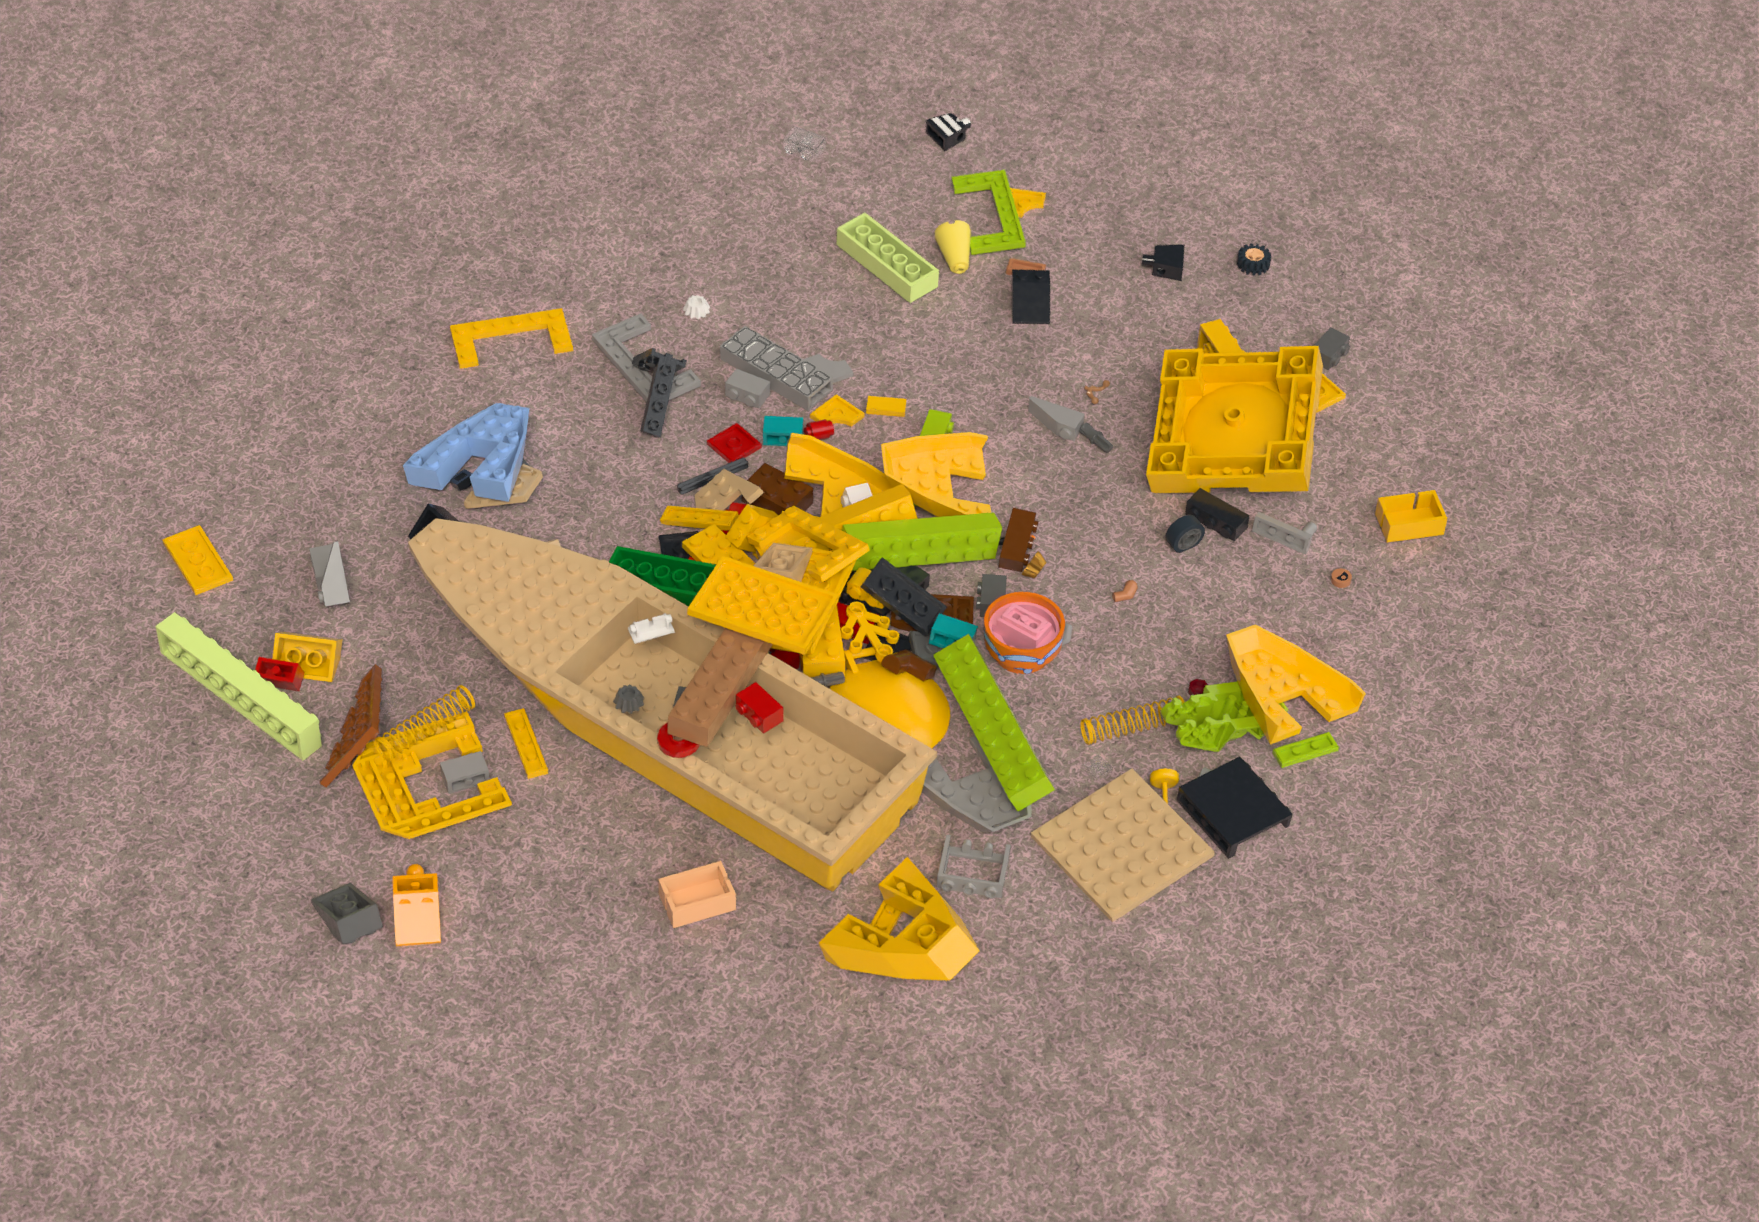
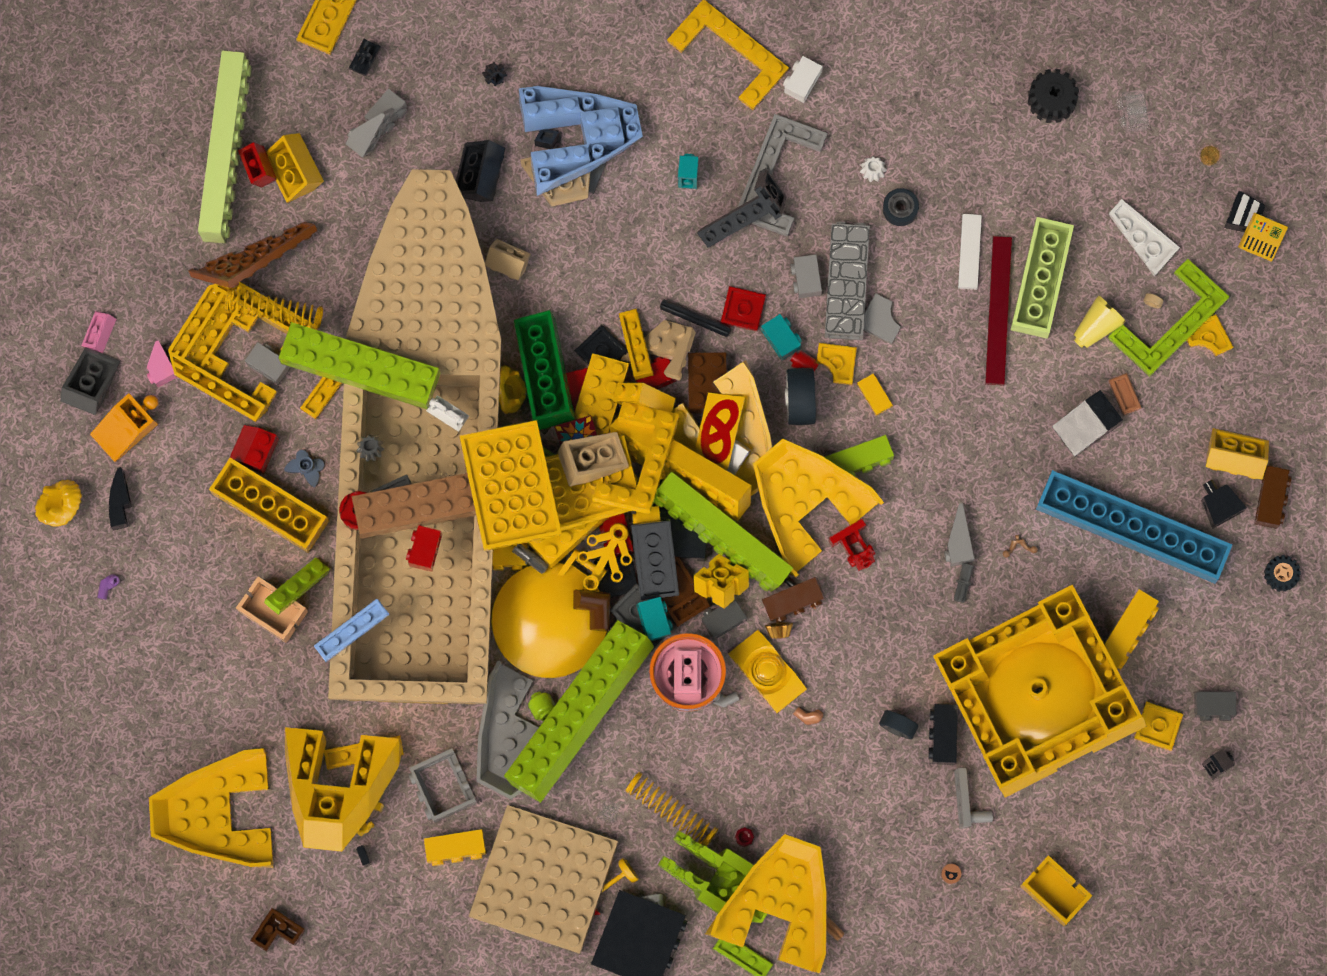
camera: 60 degrees right, 30 degrees up
none -> yellow piece [35,479,82,527]
none -> bright pink slope [81,311,116,353]
none -> medium lavender arm [97,574,120,600]
none -> black slope [109,467,132,531]
none -> bright pink slope [146,340,178,387]
none -> yellow piece [149,748,274,868]
none -> yellow brick [209,458,329,553]
none -> red slope [229,425,279,474]
none -> reddish brown brick [250,908,305,952]
none -> lime plate [264,557,330,615]
none -> lime brick [279,322,440,409]
none -> sand blue animal [284,450,325,487]
none -> light blue tile [314,599,389,662]
none -> black hips [349,39,381,76]
none -> black tile [356,845,372,867]
none -> yellow brick [424,829,486,866]
none -> black gear [482,62,507,86]
none -> lime head [528,692,556,722]
none -> teal brick [678,154,699,189]
none -> sticker [694,393,745,470]
none -> yellow brick [694,554,749,609]
none -> yellow slope [728,630,807,713]
none -> white brick [783,56,823,103]
none -> black wheel [785,368,816,425]
none -> red tile [828,519,876,571]
none -> wheel [883,188,919,226]
none -> white tile [958,214,982,290]
none -> dark red tile [985,236,1012,386]
none -> black wheel [1028,69,1079,123]
none -> dark azure brick [1036,470,1233,584]
none -> white wing [1109,199,1180,277]
none -> tan tile [1143,293,1164,309]
none -> clear yellow tile [1200,146,1219,166]
none -> black slope [1202,749,1234,780]
none -> yellow slope [1206,428,1269,480]
none -> yellow tile [1238,213,1288,262]
none -> reddish brown brick [1254,465,1292,529]

